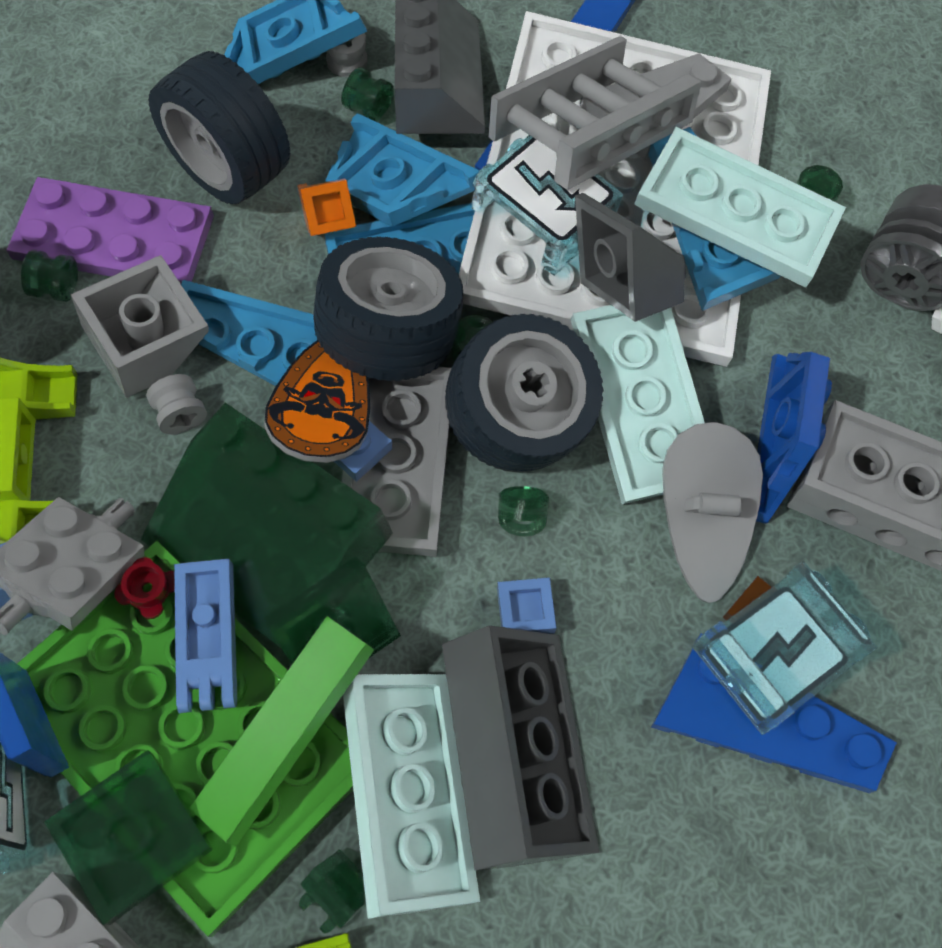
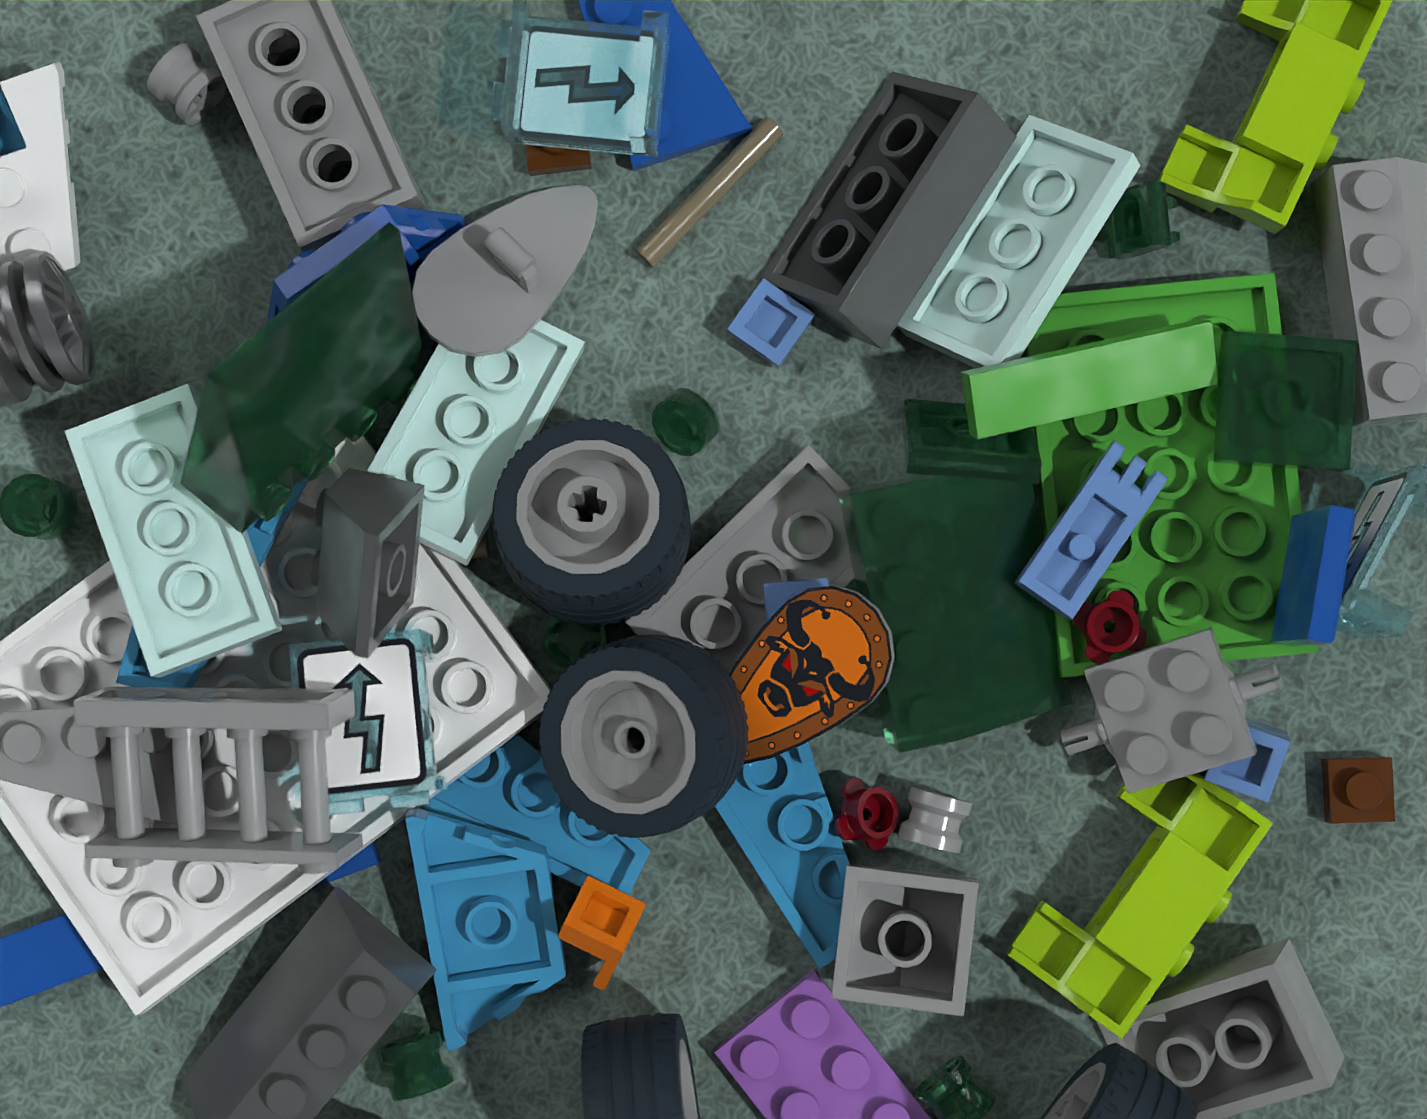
camera: 130 degrees left, 20 degrees up
none -> clear green slope [180,222,422,534]
none -> dark tan bar [635,116,783,268]
none -> dark red plate [834,778,899,850]

